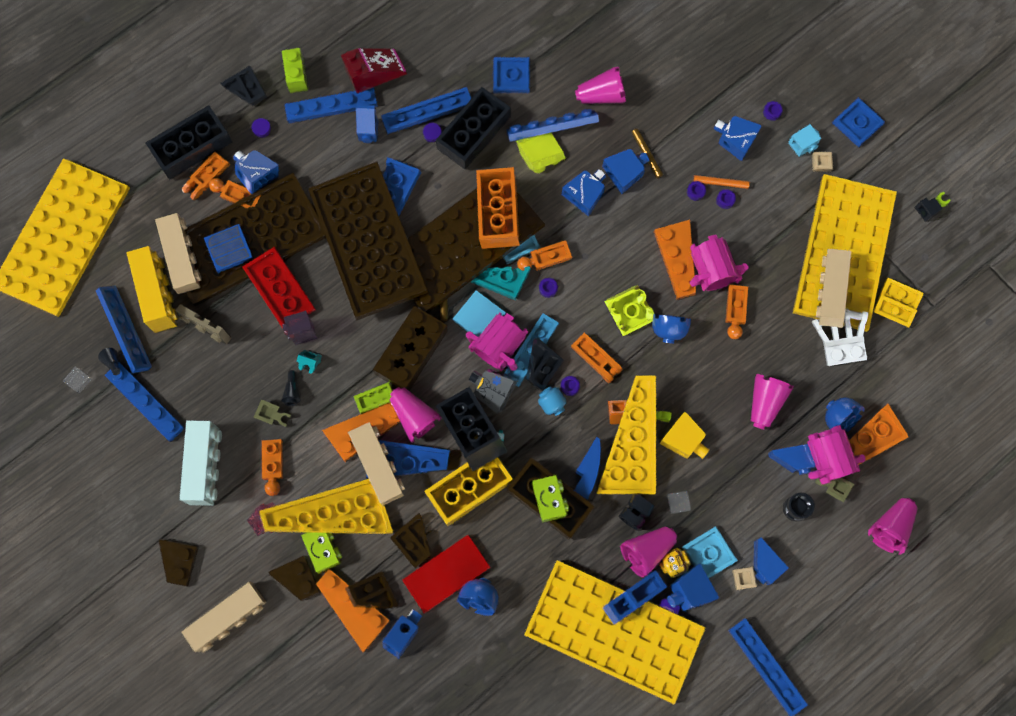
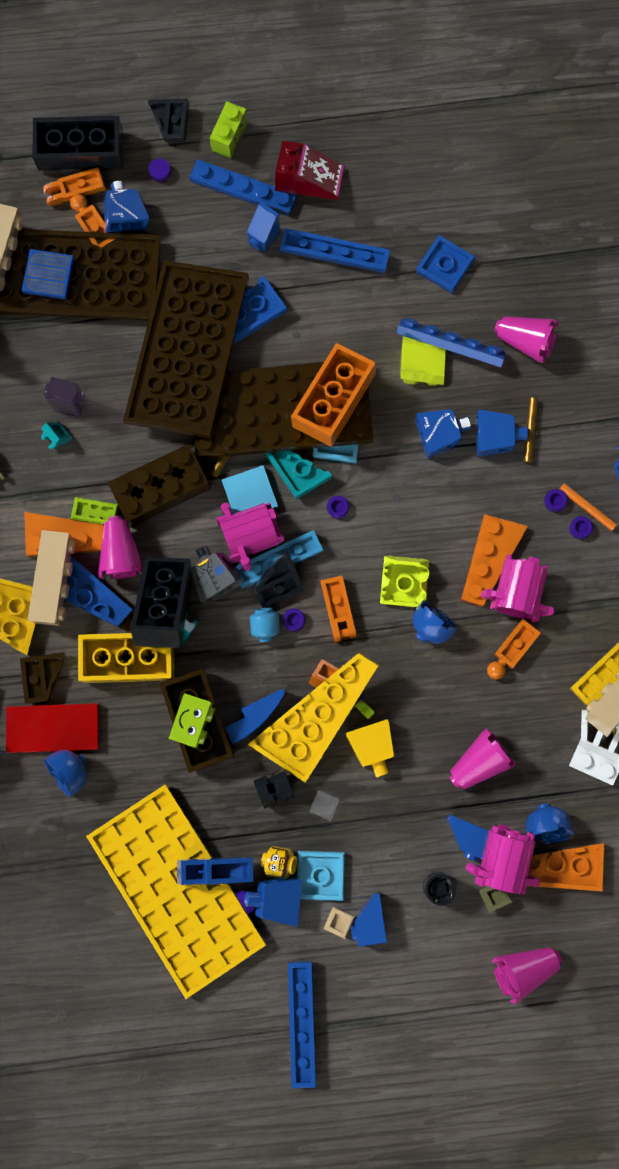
camera: 35 degrees right, 5 degrees up
red tile [242,247,316,330] -> none
black cone [281,370,301,406] -> none
dark purple tile [423,123,441,142] -> none
black brick [436,87,511,170] -> none
orange plate [517,240,572,271] -> none
dark pink cone [620,527,677,577] -> none

